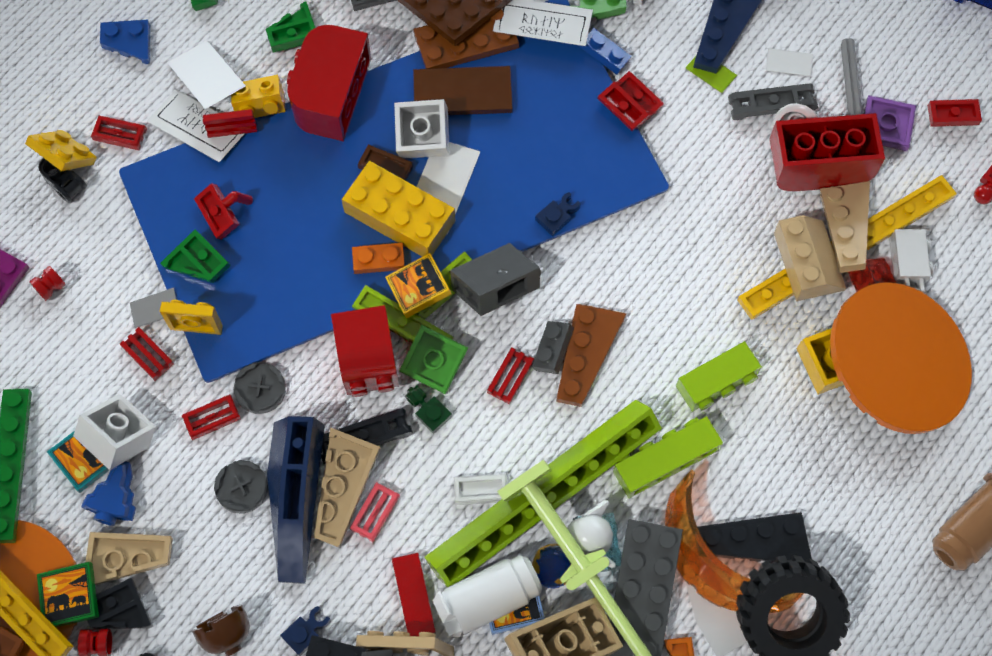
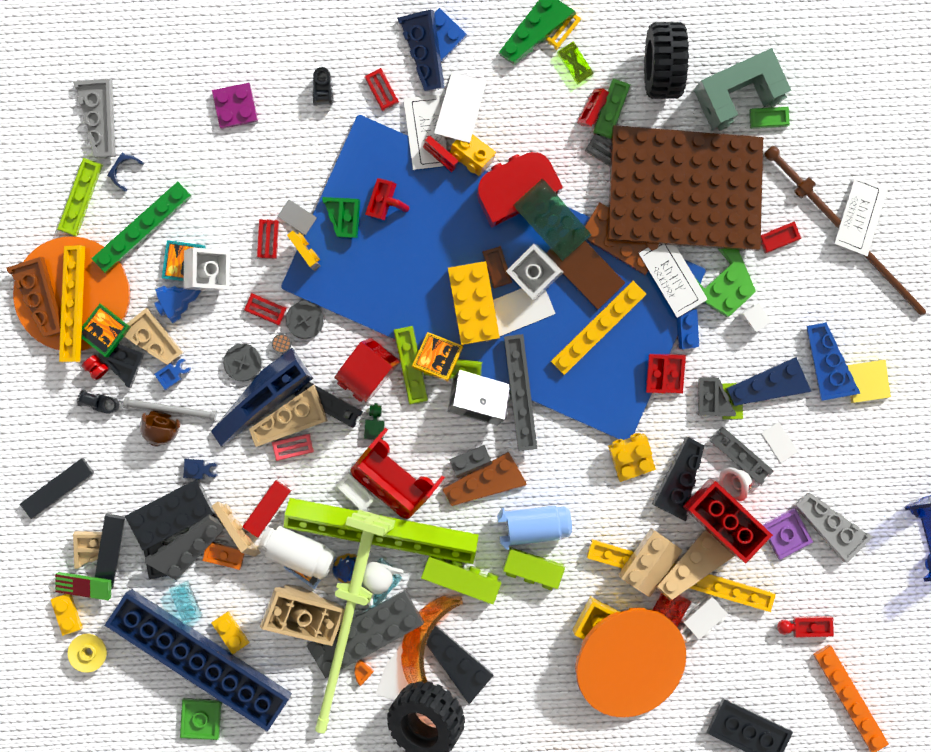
camera: 50 degrees right, 20 degrees up
yellow plate [25,130,97,171] -> none
red wheel [29,266,66,301] -> none
green wing [266,1,315,53] -> none
orange plate [352,243,405,274] -> none
bright green tile [399,325,469,394] -> none
red tile [487,347,534,405] -> none
dark blue plate [535,192,580,237] -> none
light grey axle [841,38,863,115] -> none
red plate [927,99,982,127] -> none
none -> light grey bar [123,397,217,422]
none -> blue plate [154,359,191,390]
none -> tile [272,334,292,353]
none -> red windscreen [351,428,445,519]
none -> dark blue wing [397,9,445,92]
none -> light blue piece [497,505,572,550]
none -> dark grey plate [504,334,538,452]
none -> clear green plate [513,178,591,261]
none -> yellow plate [550,281,646,375]
none -> yellow plate [608,433,656,482]
none -> black wing [652,436,705,521]
none -> dark grey wing [698,377,736,416]
none -> light grey wing [794,493,873,563]

